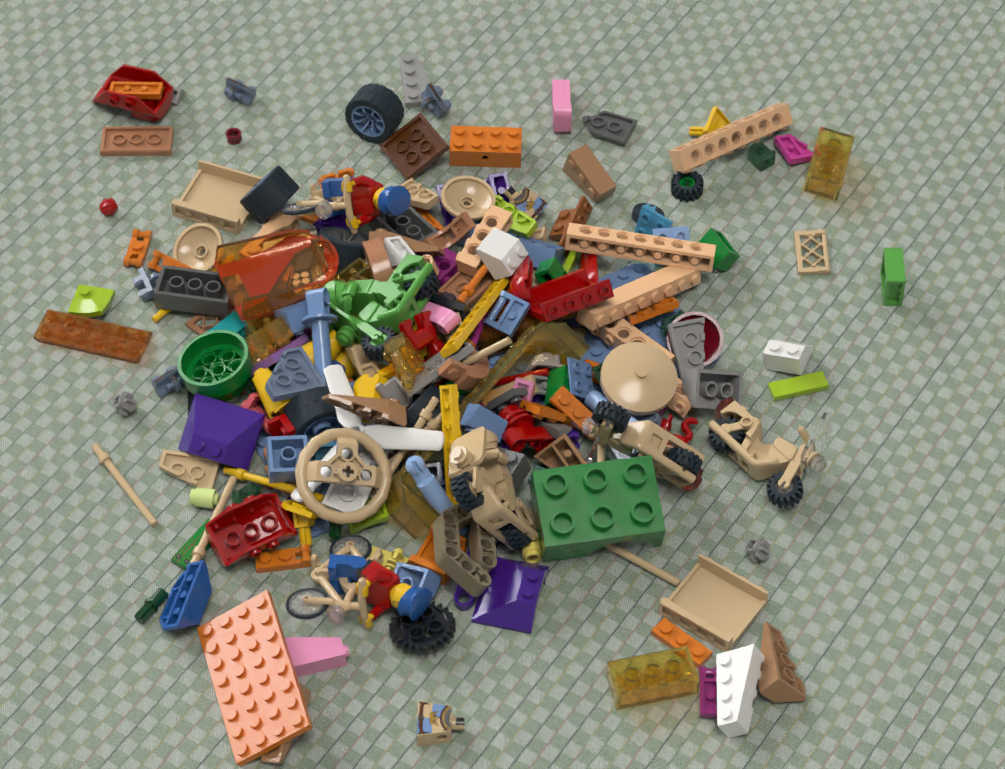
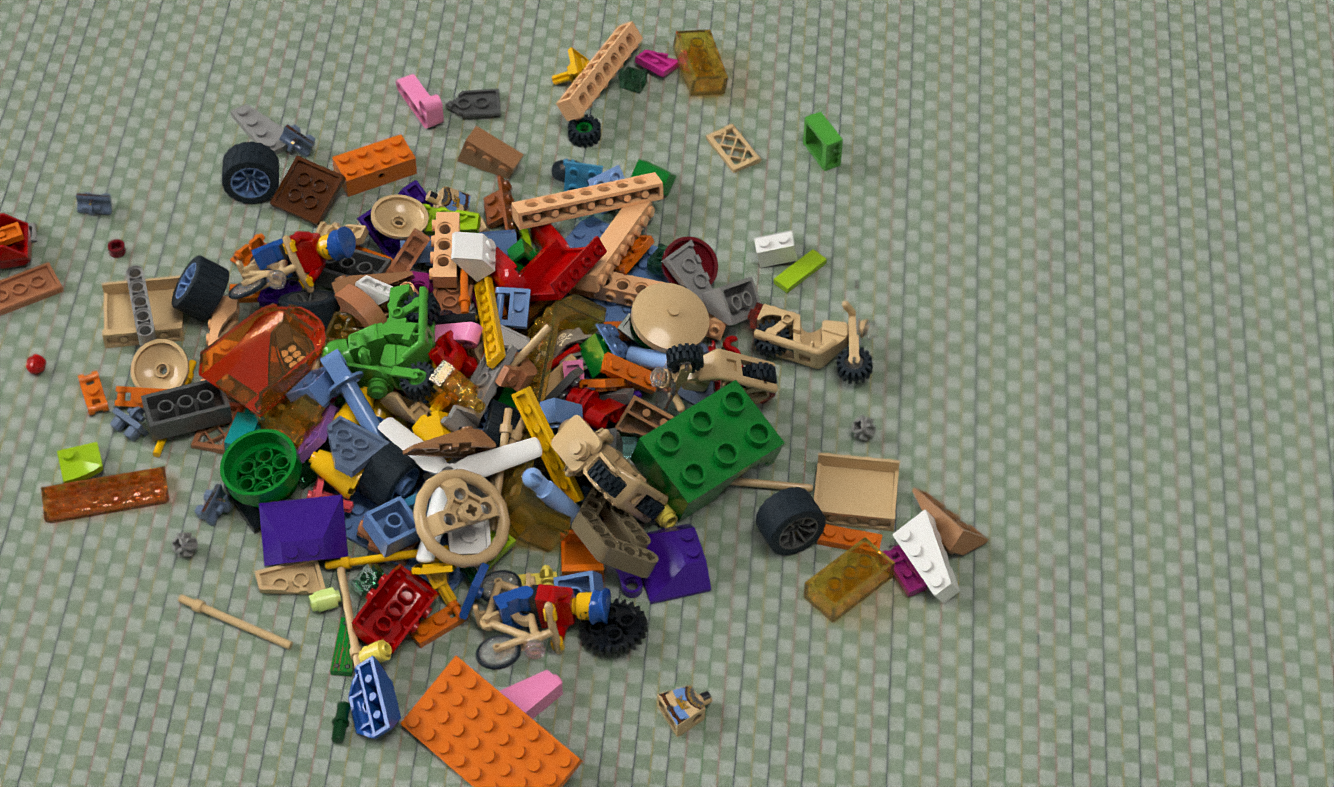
camera: 30 degrees left, 0 degrees up
red bracket [267,413,296,437] -> none
none -> light grey beam [126,265,157,346]
none -> light yellow brick [359,640,392,663]
none -> blue plate [459,563,490,620]
none -> white slope [500,324,530,350]
none -> black wheel [755,487,826,555]

